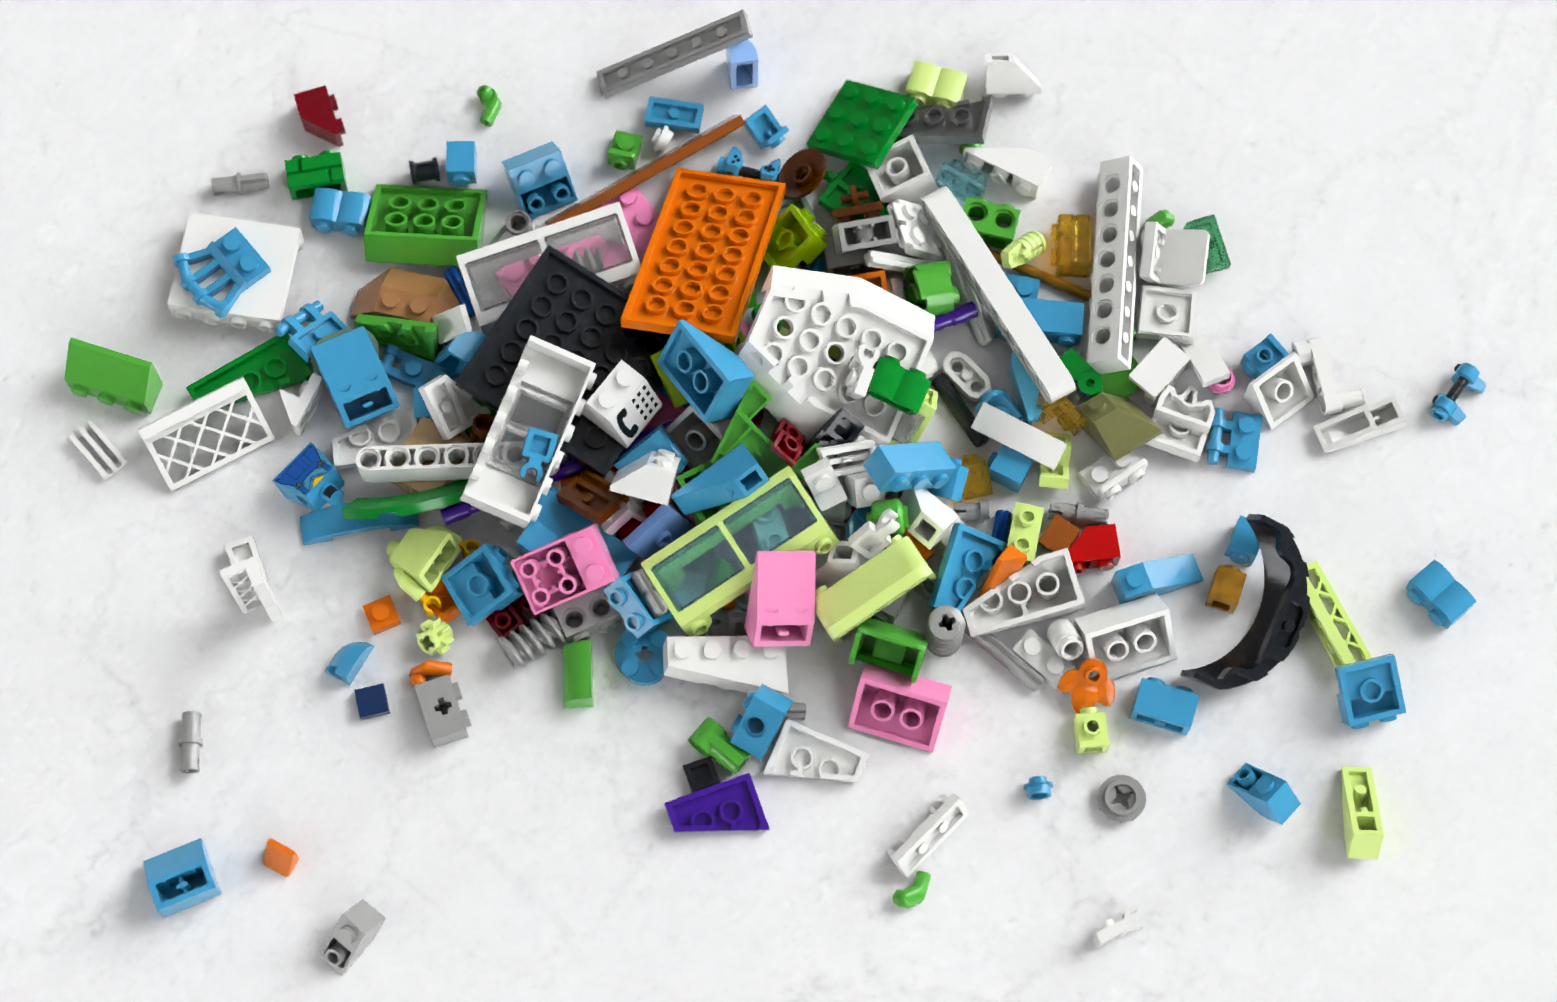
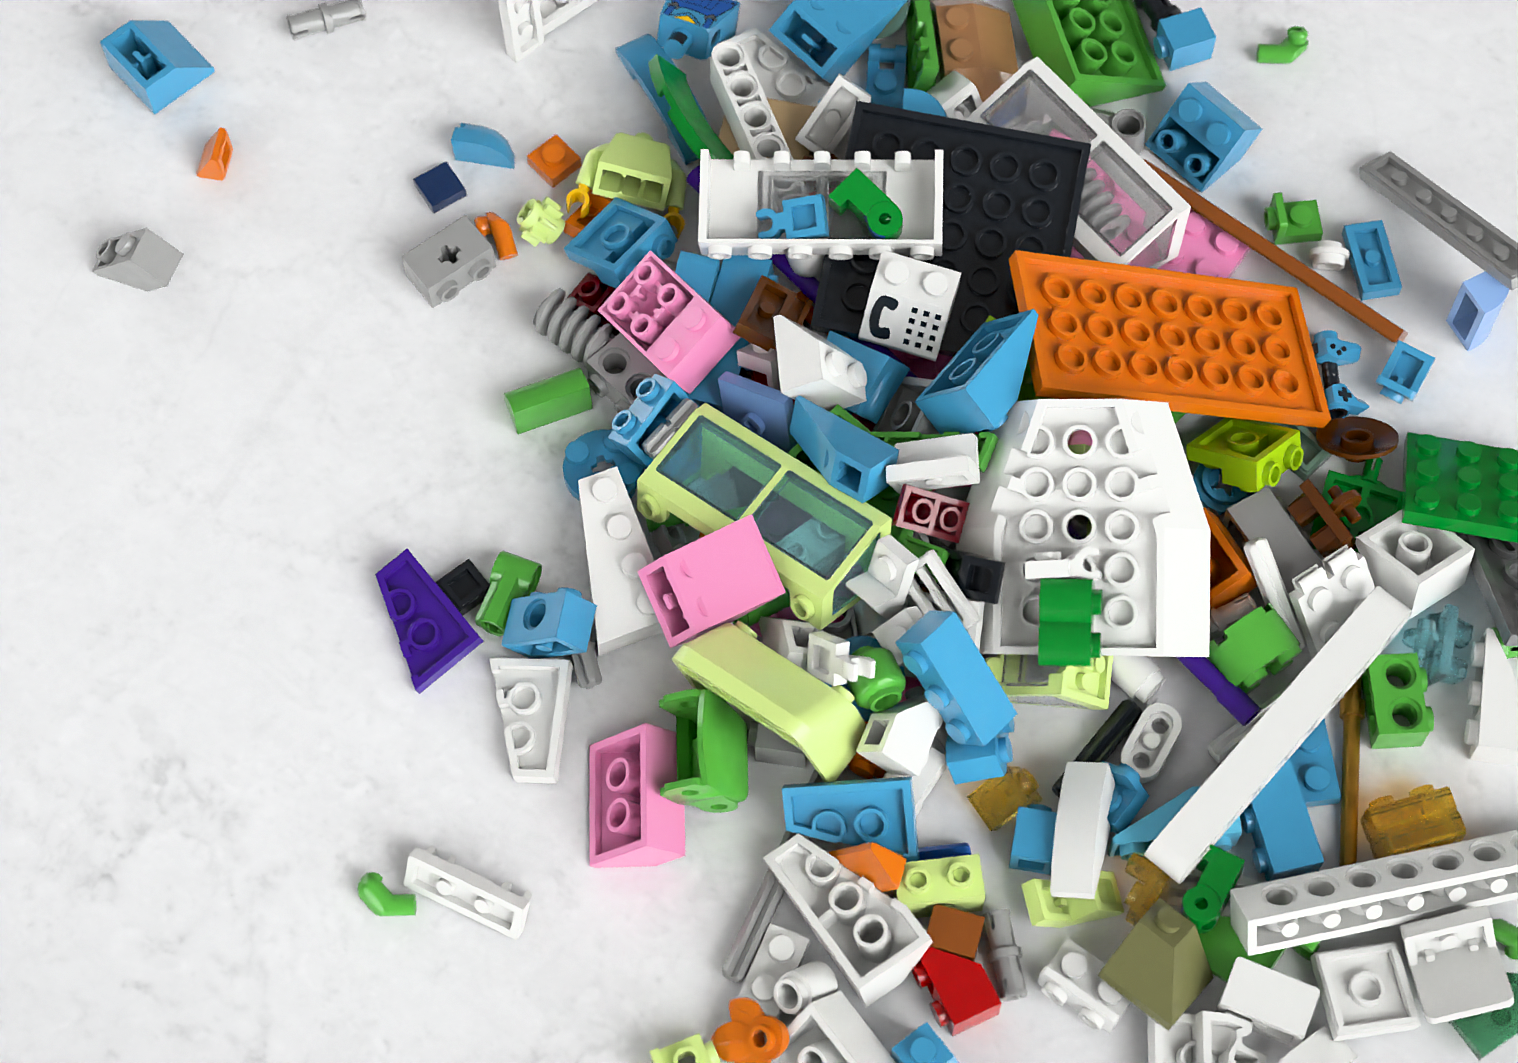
camera: 75 degrees right, 5 degrees down
light grey brick [831,214,898,255] -> none
light grey piece [925,605,966,657] -> none
light grey pin [954,500,990,523] -> none
yellowish green hinge [1000,231,1046,268] -> none
dark azure plate [1024,776,1053,800] -> none
none -> green leg [828,168,903,239]
none -> white panel [886,433,980,494]

